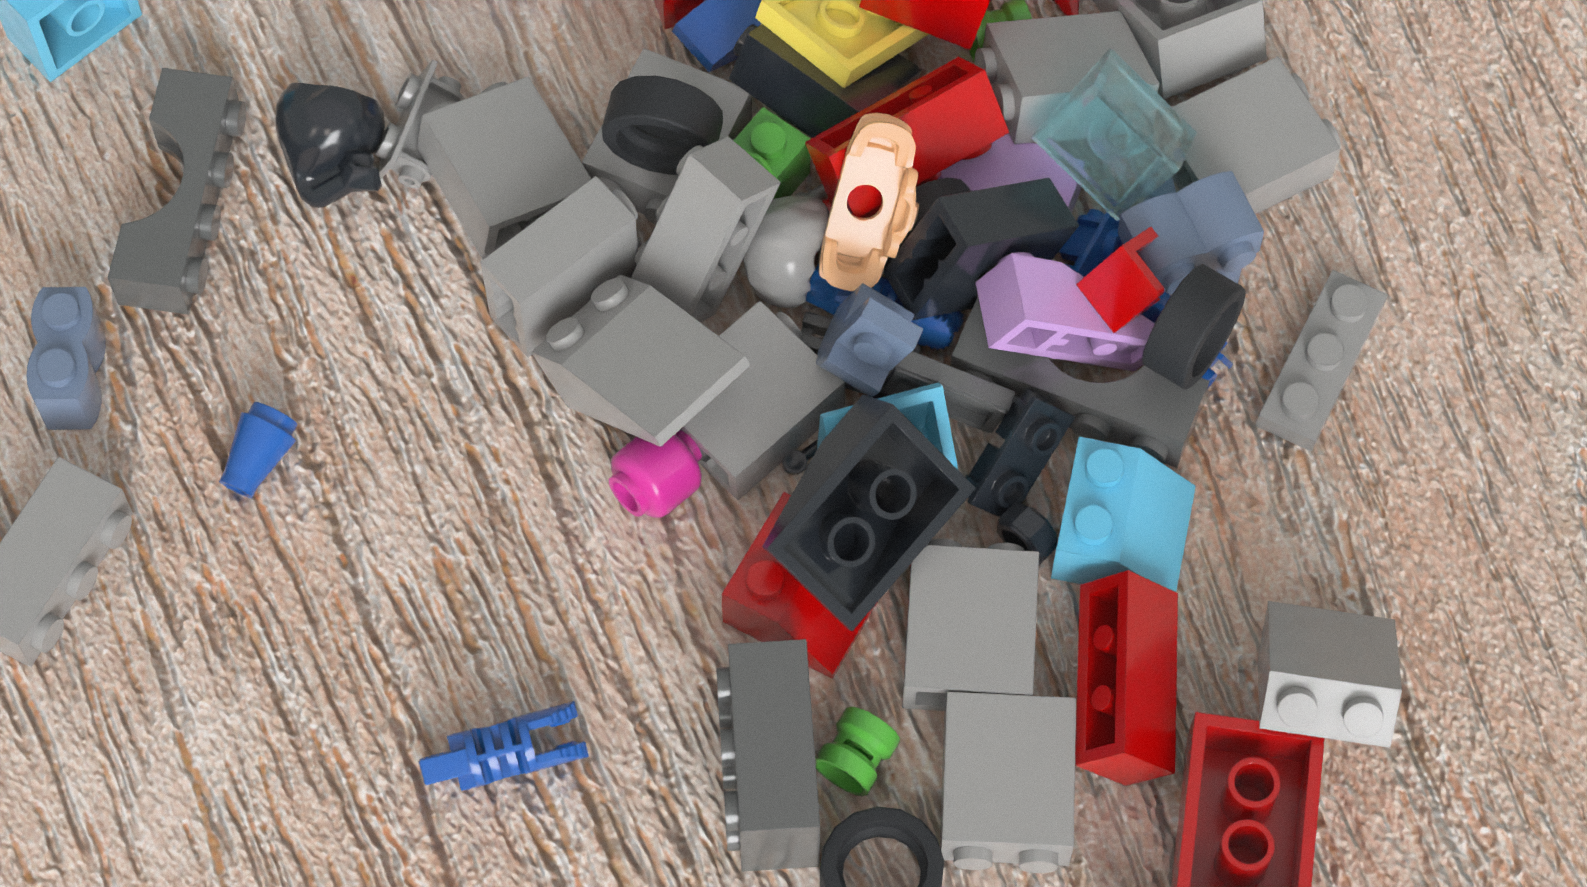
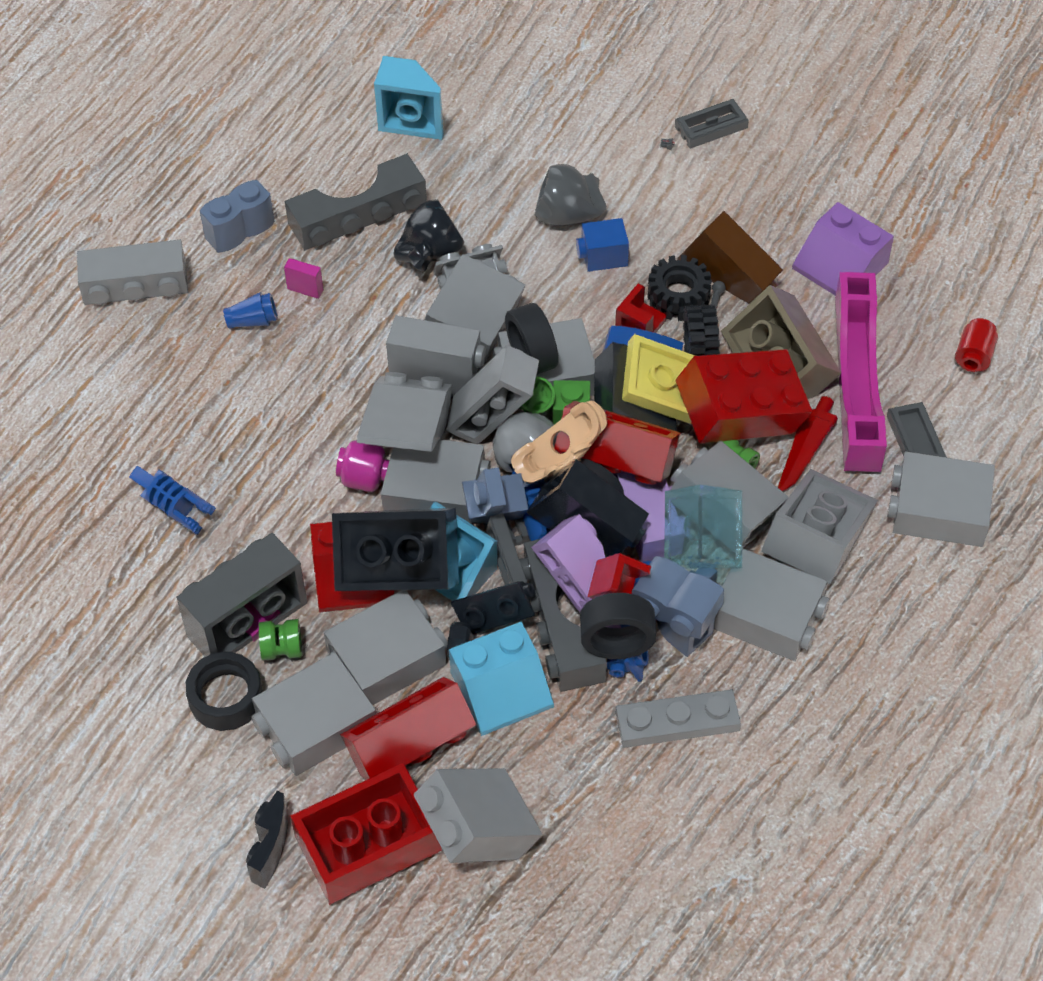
camera: 55 degrees right, 10 degrees down
none -> dark pink tile [284,258,324,299]

